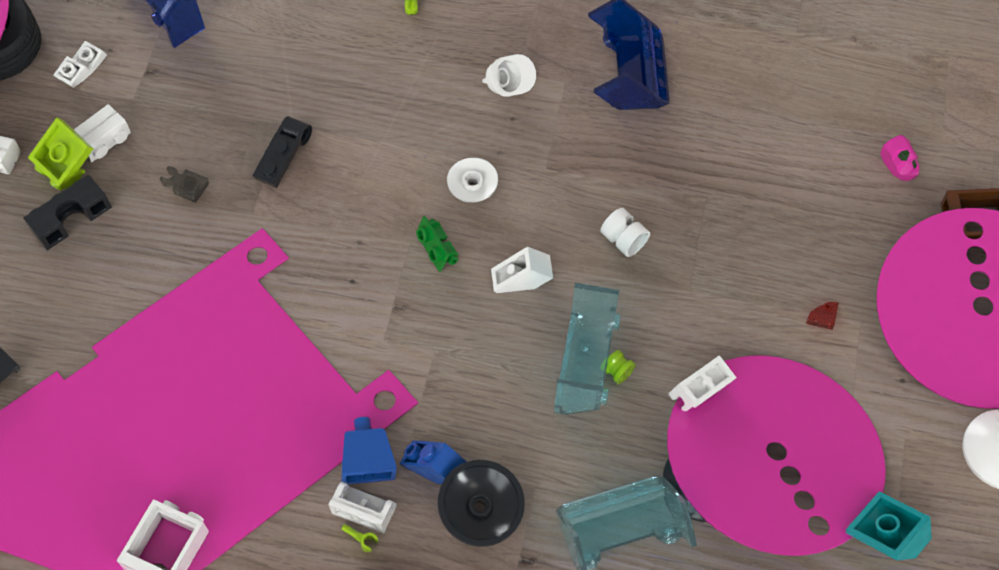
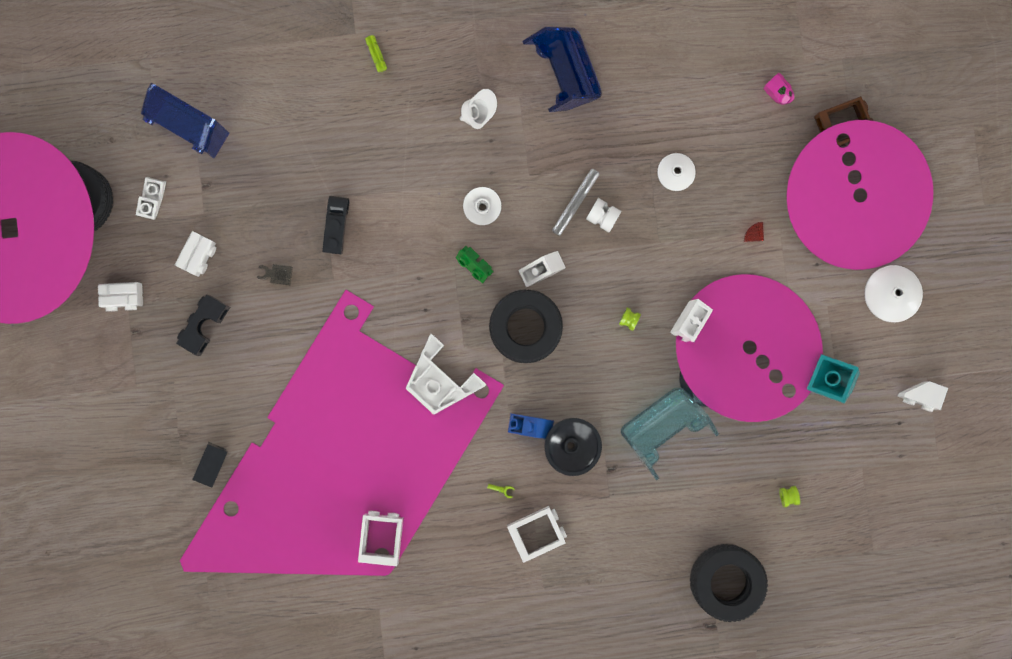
camera: 20 degrees left, 25 degrees up
lime plate [28,117,94,191] -> none
white hinge [328,482,397,534] -> none
blue torso [341,417,397,485] -> none
clear light blue windscreen [554,283,621,415] -> none
none -> white wing [406,334,487,414]
none -> black tyre [489,289,563,363]
none -> light grey axle [552,169,599,236]
none -> white dish [657,153,696,191]

